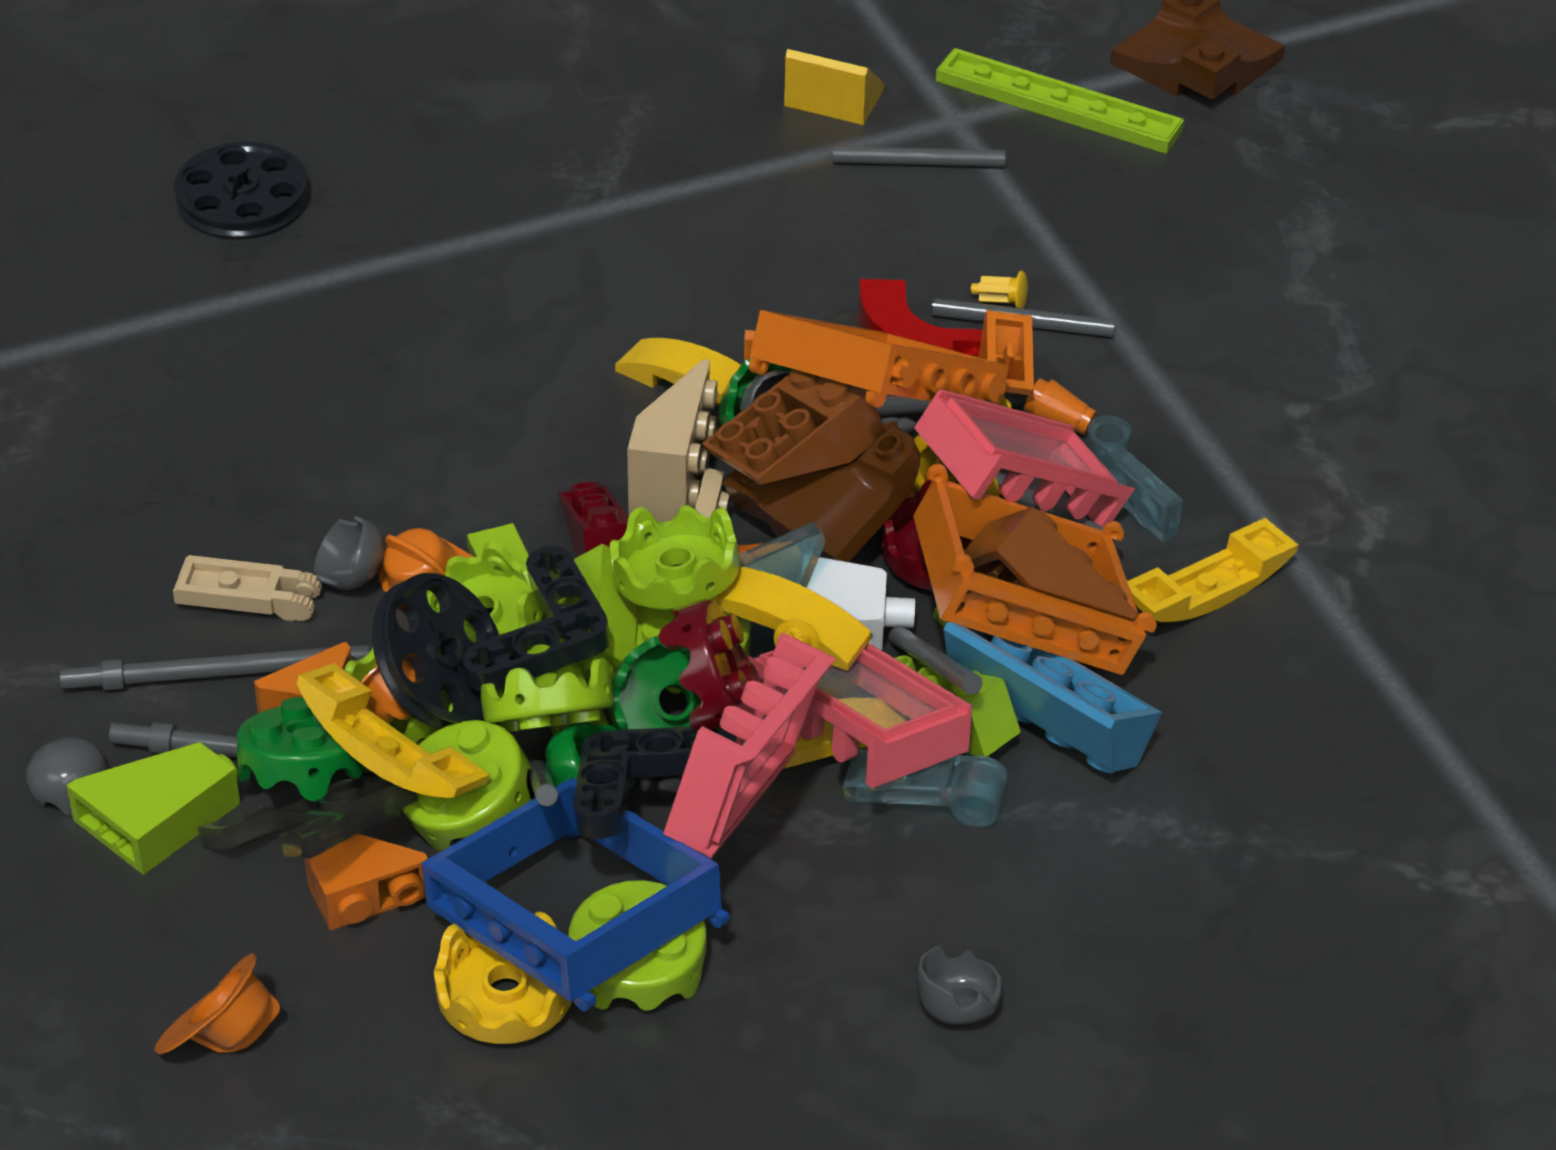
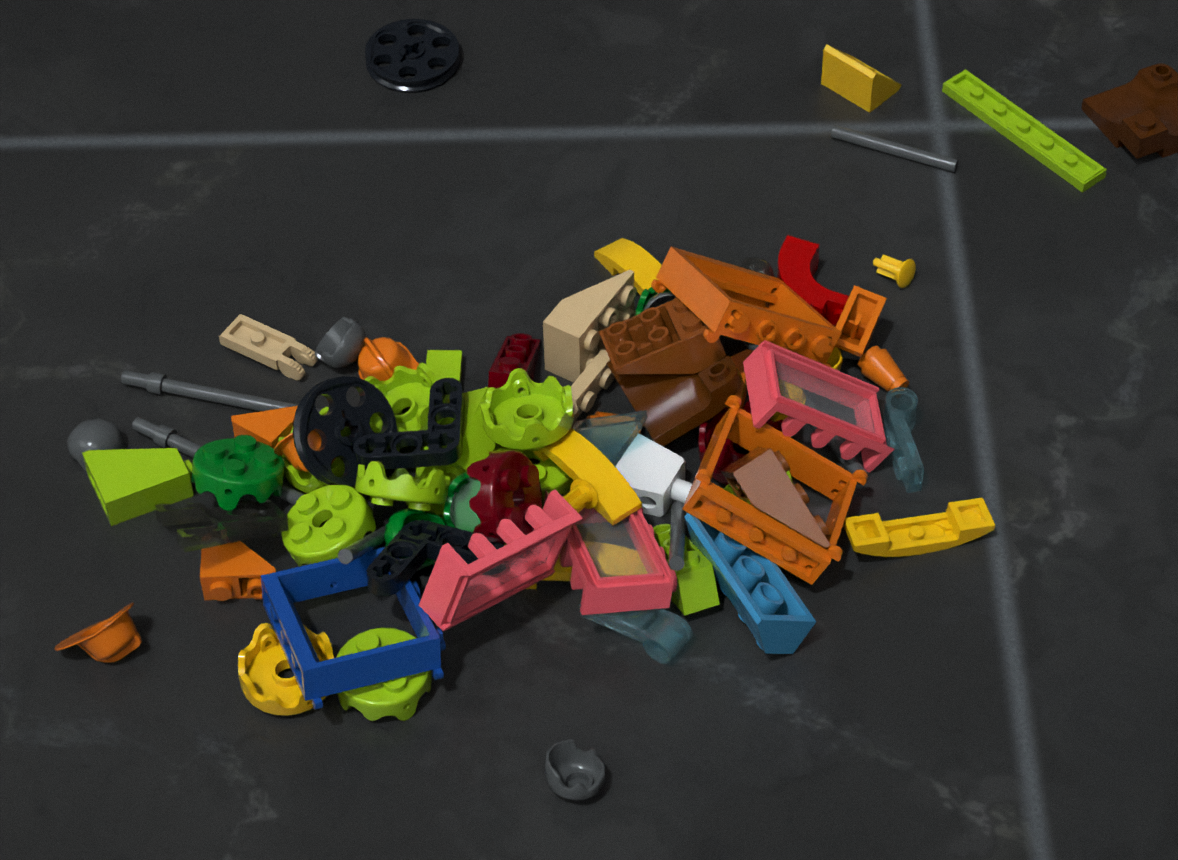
camera: 25 degrees right, 5 degrees up
yellow slope [296,663,490,798] -> none
dark grey bar [932,298,1115,338] -> none

